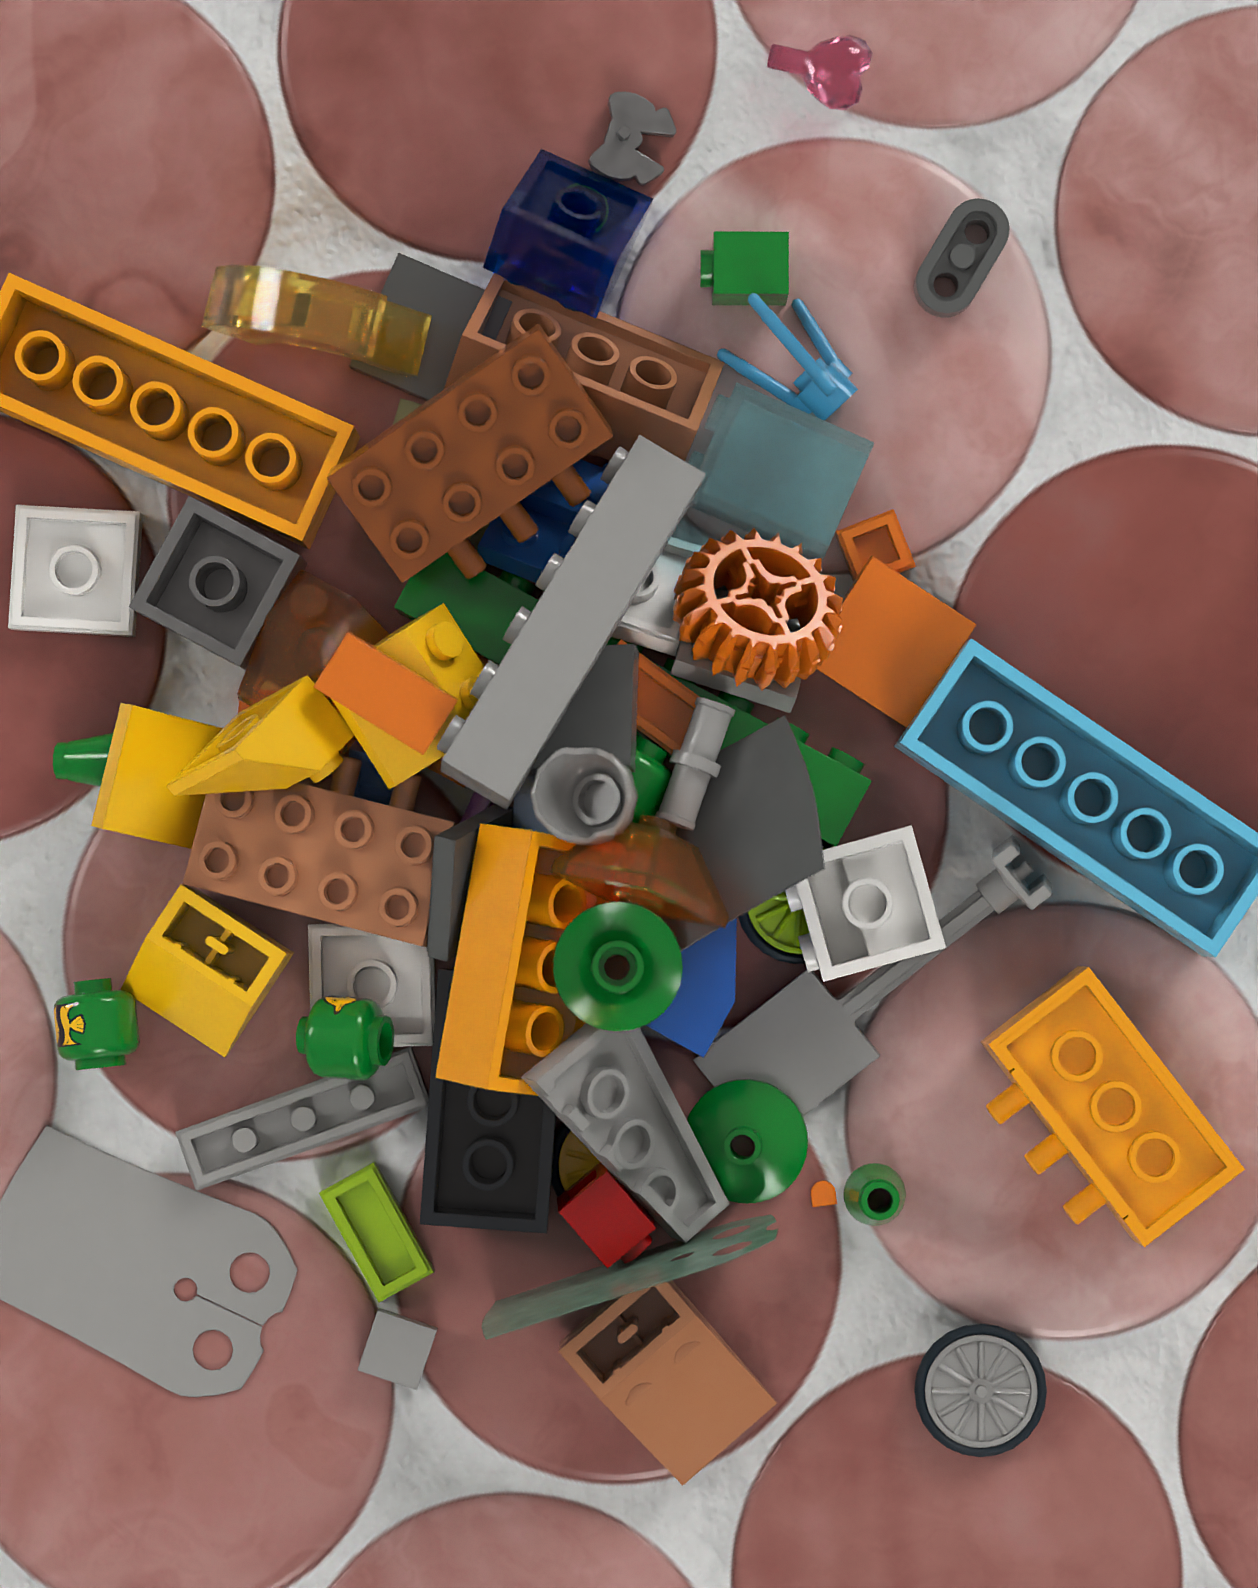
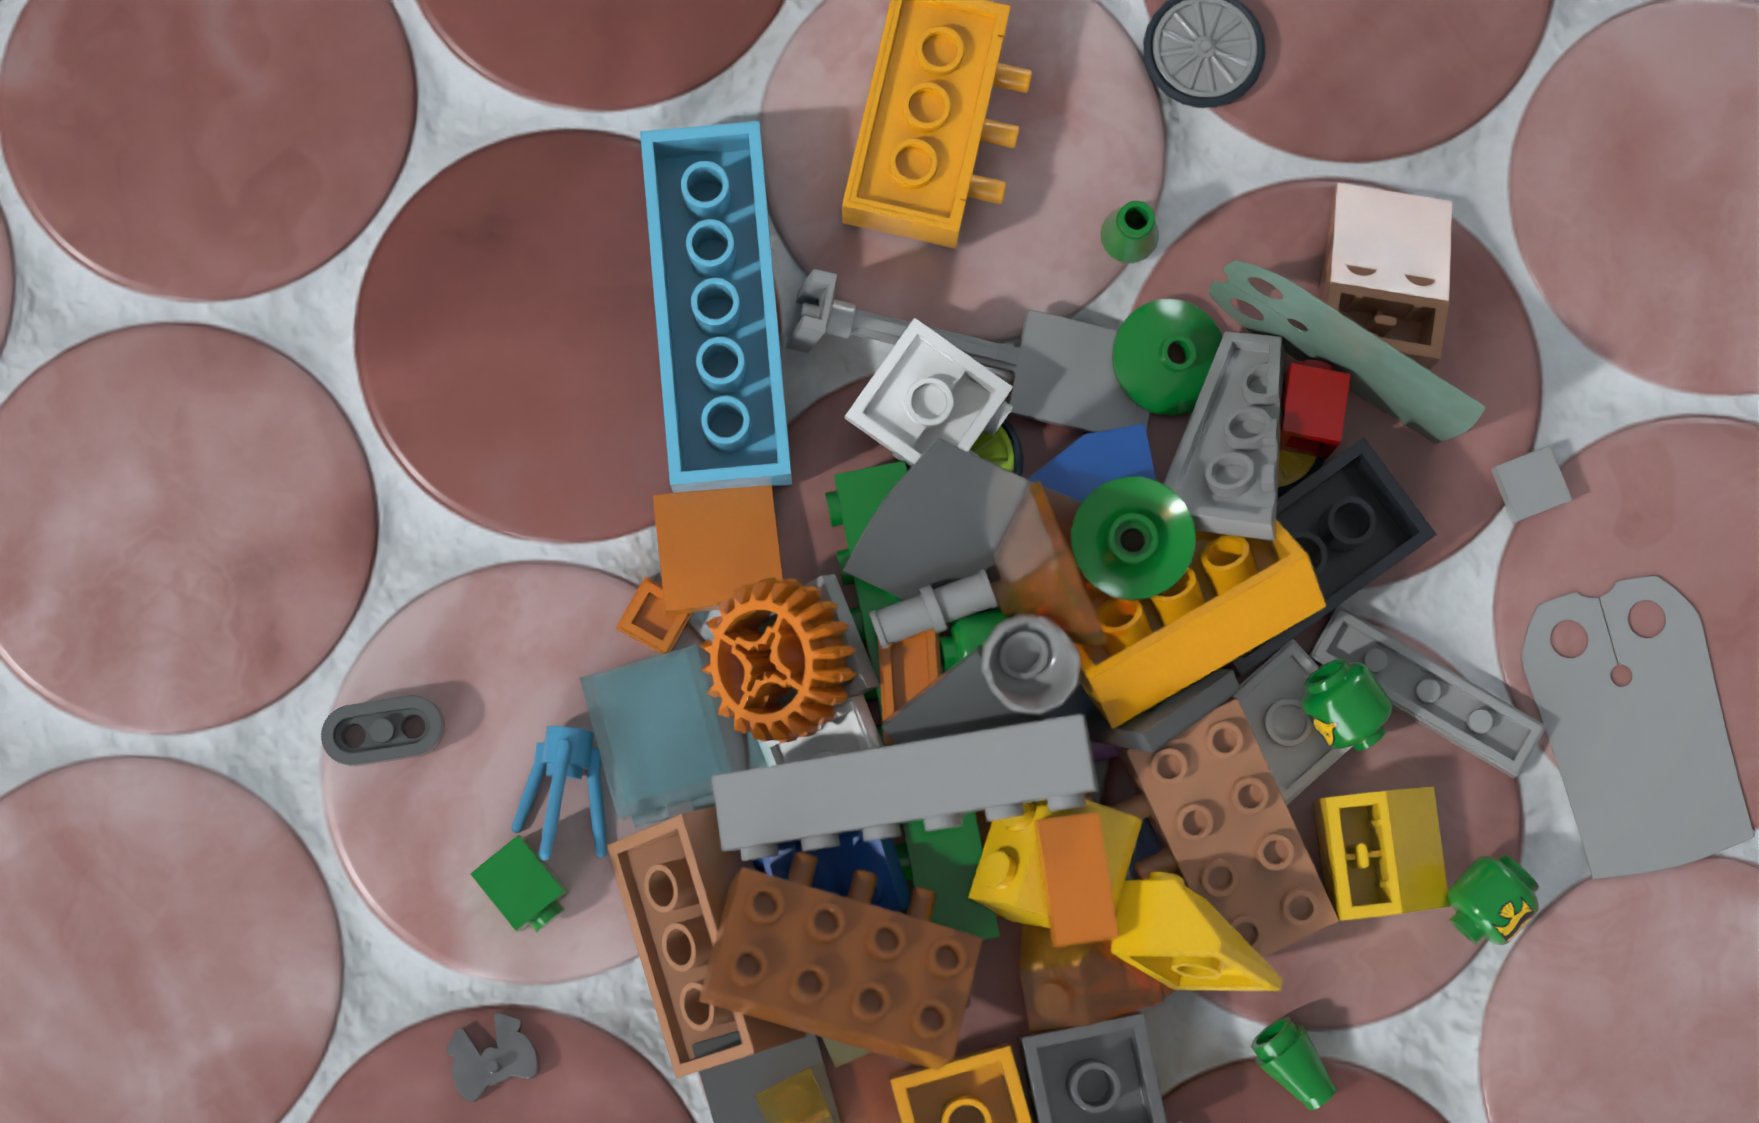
camera: 135 degrees left, 5 degrees down
yellow tile [91,703,223,849] -> none
lime tile [319,1161,435,1303] -> none
clear blue slope [483,149,653,318] -> none
clear pink rock [767,35,873,110] -> none
orange piece [810,1180,837,1207] -> none

